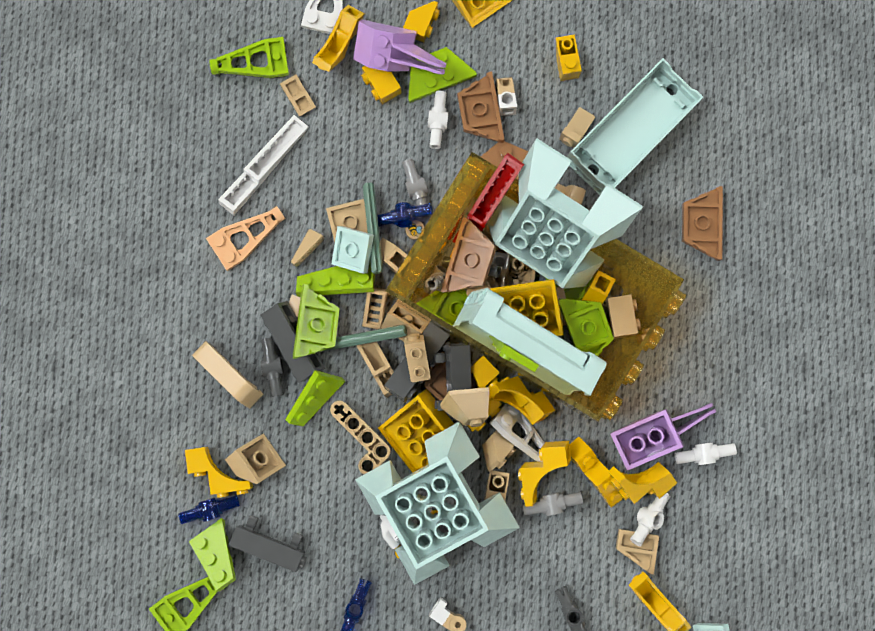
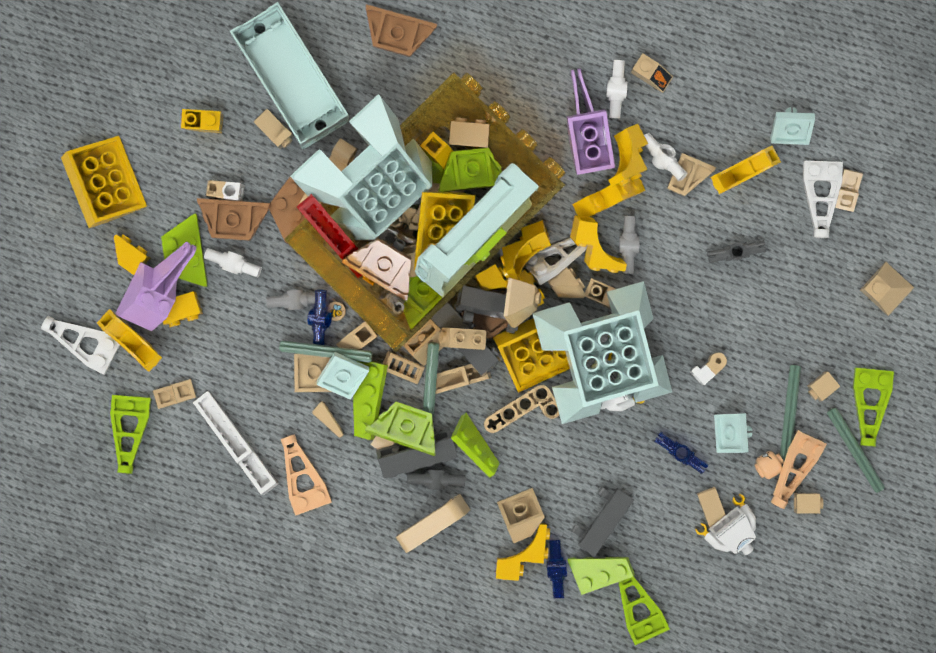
camera: 75 degrees left, 5 degrees up
none -> tan slope [631,53,673,93]

